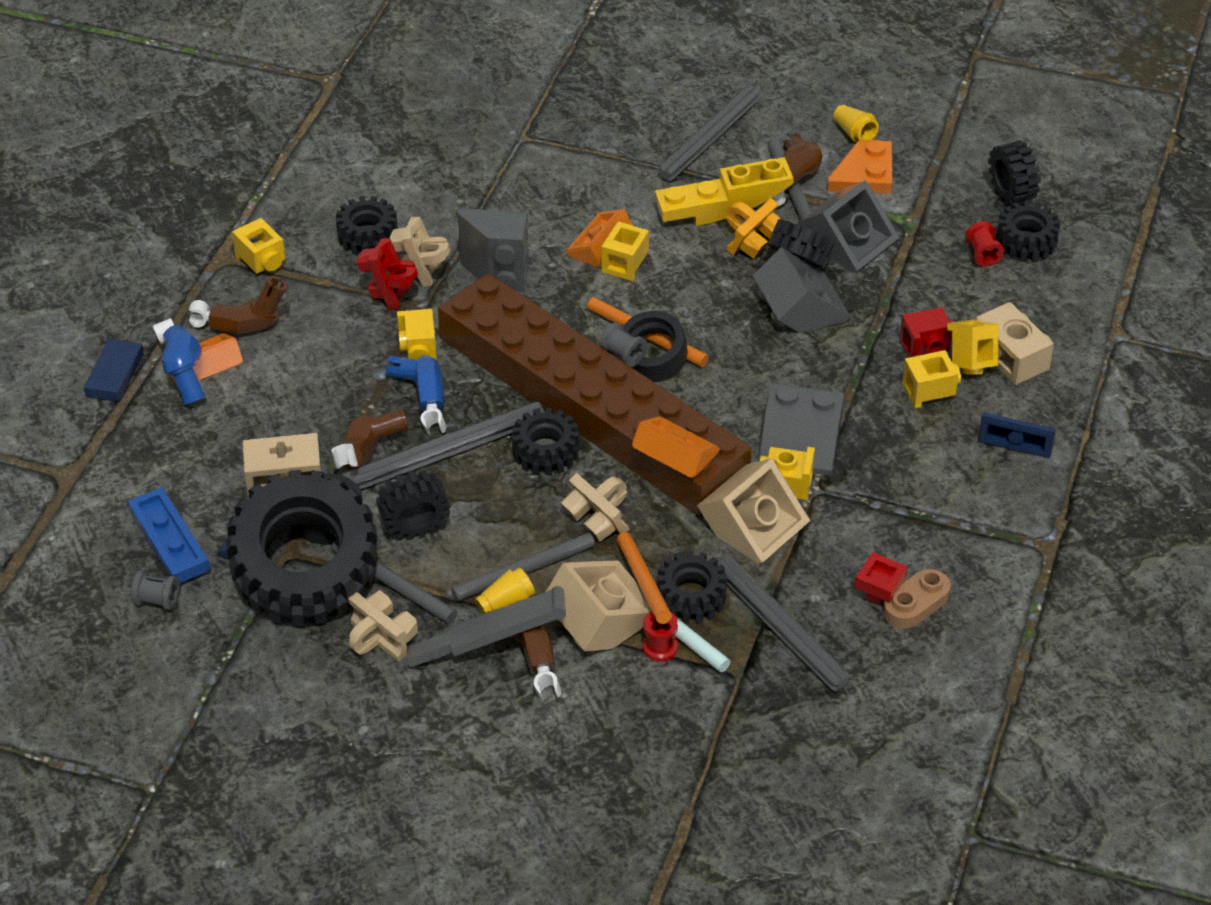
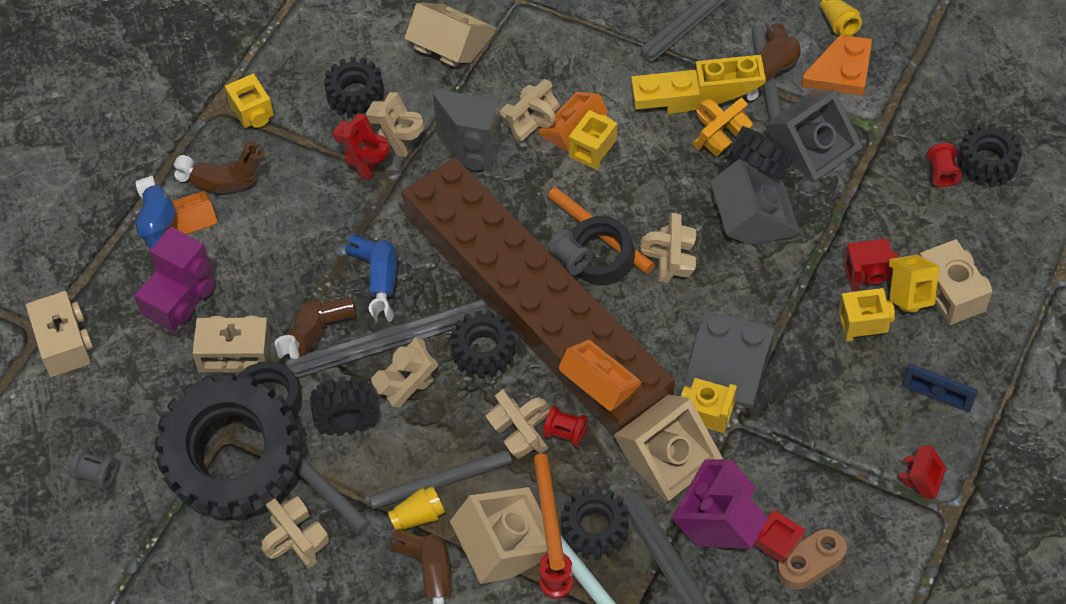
camera: 10 degrees right, 10 degrees up
dark blue tile [84,339,144,402] -> none
blue plate [127,487,210,583] -> none
yellow brick [397,309,437,360] -> none
dark grey piece [407,586,566,667] -> none
black tyre [988,140,1041,205] -> none
none -> tan brick [25,291,93,377]
none -> magenta brick [134,227,215,333]
none -> tan hips [371,337,438,408]
none -> tan slope [404,3,497,66]
none -> tan hips [500,79,560,142]
none -> red bush [543,406,588,447]
none -> tan hips [640,213,696,283]
none -> magenta brick [671,459,768,549]
none -> red tile [898,446,947,498]

